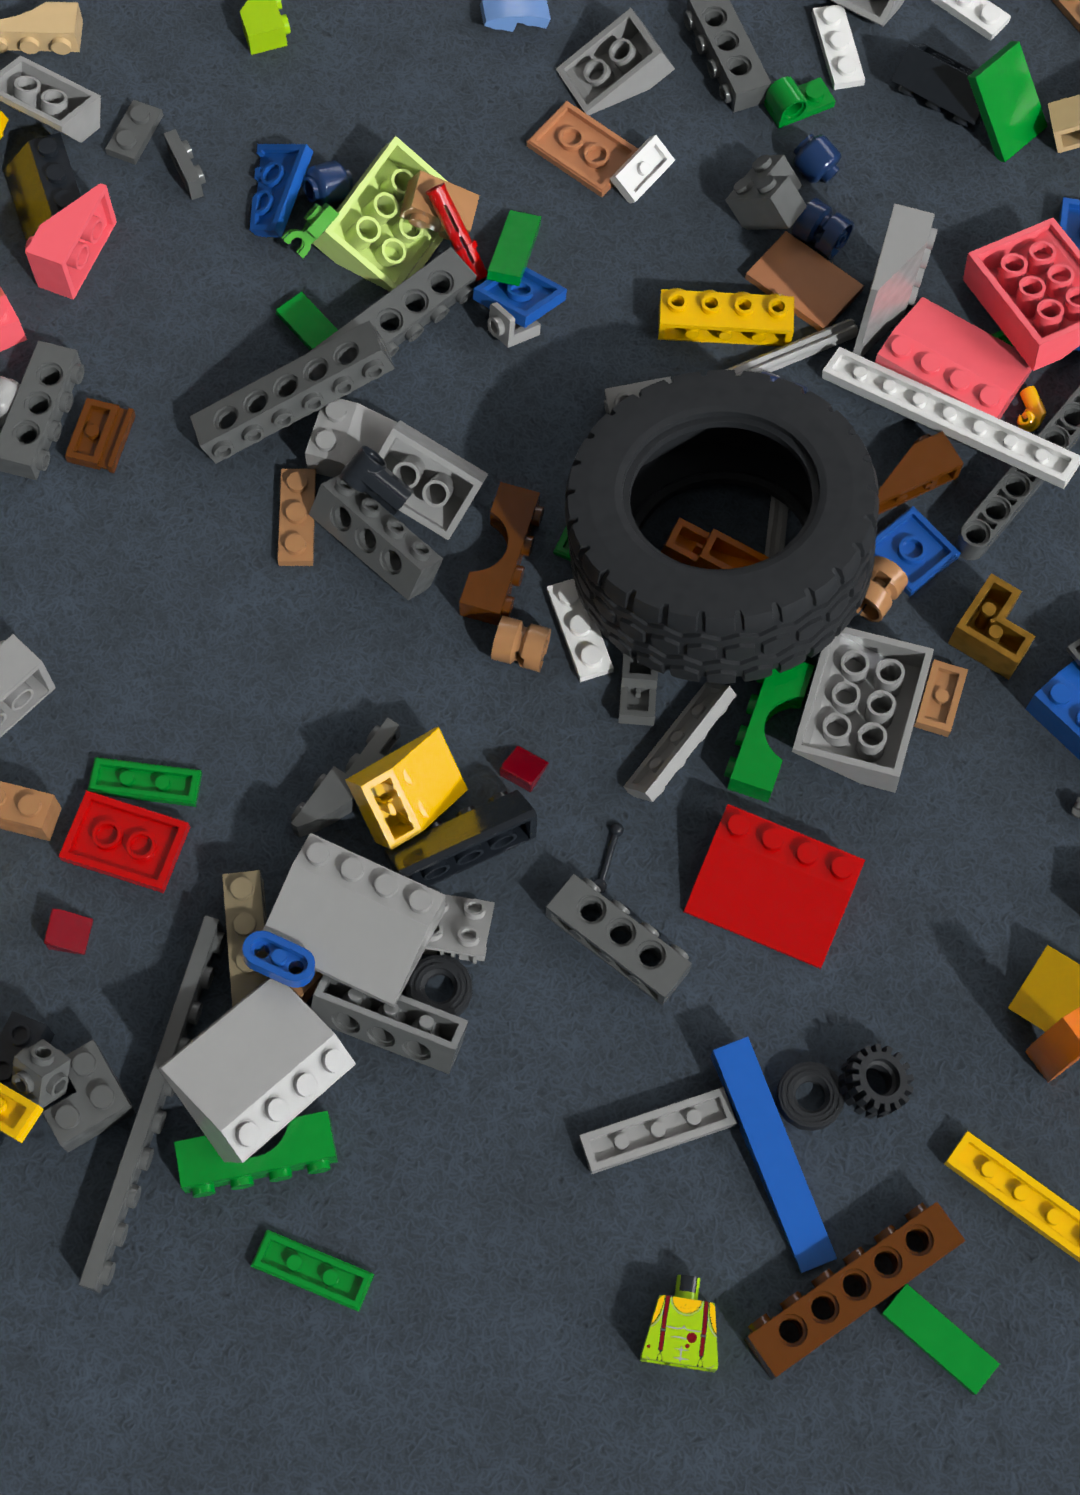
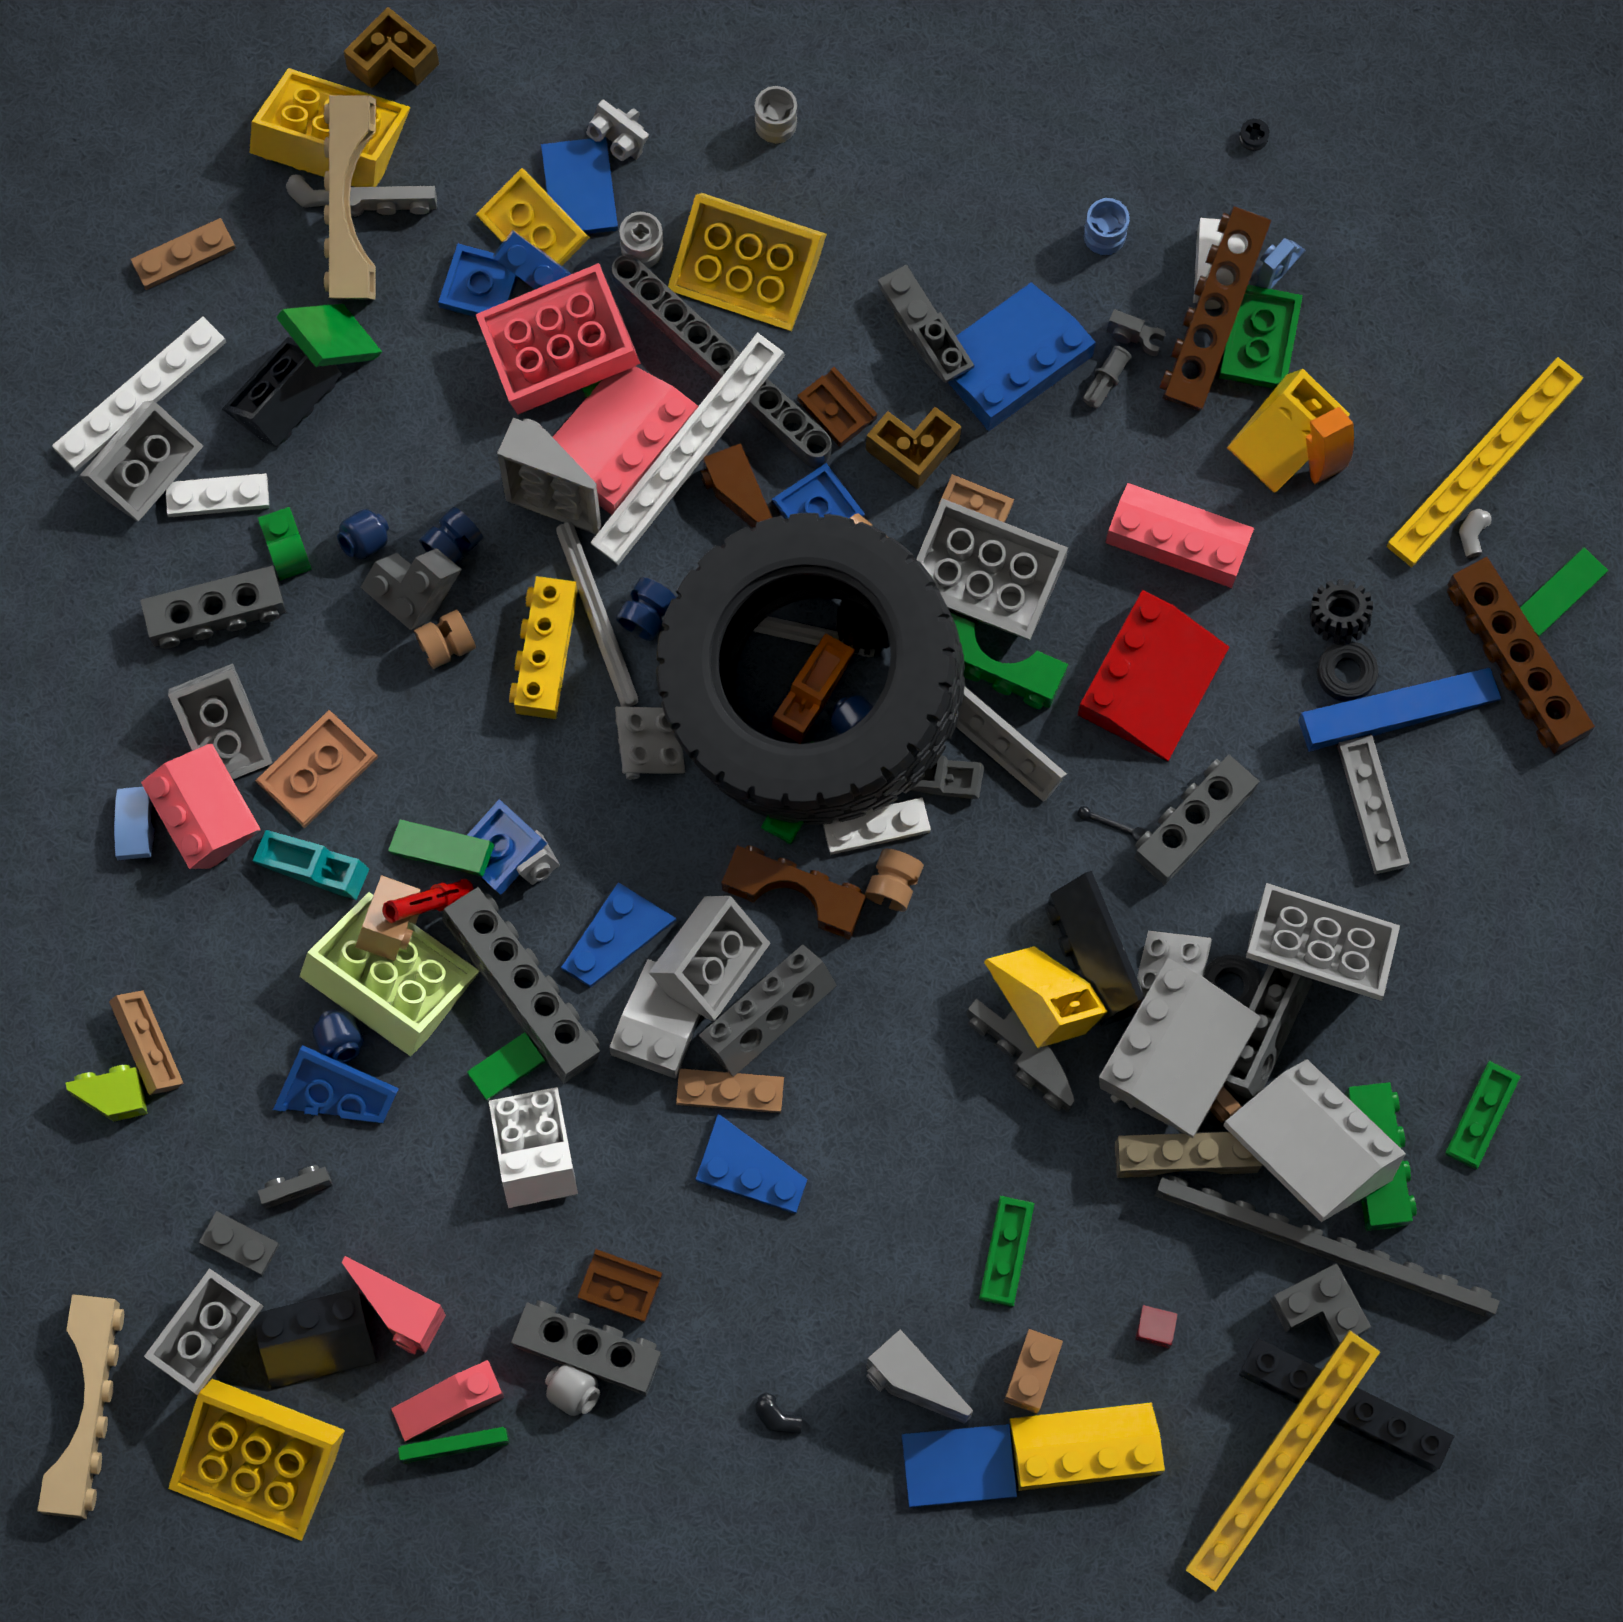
camera: 85 degrees left, 5 degrees up
dark grey brick [10,1039,71,1108] -> none
red plate [59,790,190,893] -> none
dark grey brick [190,320,395,464] -> none
blue plate [242,931,315,988] -> none
bright green plate [281,203,339,258] -> none
black piece [341,445,414,515] -> none
dark red slope [500,746,549,793] -> none
white plate [610,135,675,204] -> none
lime torso [640,1275,718,1373] -> none
nougat tile [745,231,864,331] -> none
arm [1017,386,1046,433] -> none
none -> medium nougat plate [109,990,184,1095]
none -> coral slope [141,744,261,869]
none -> teal slope [253,830,369,900]
none -> medium nougat wheel [414,609,476,669]
none -> white slope [489,1087,578,1208]
none -> blue wing [561,882,677,988]
none -> blue wing [696,1114,807,1214]
none -> reddish brown plate [797,367,878,448]
none -> coral slope [1105,483,1254,588]
none -> light grey slope [1246,883,1400,1001]
none -> light grey arm [1459,509,1492,558]

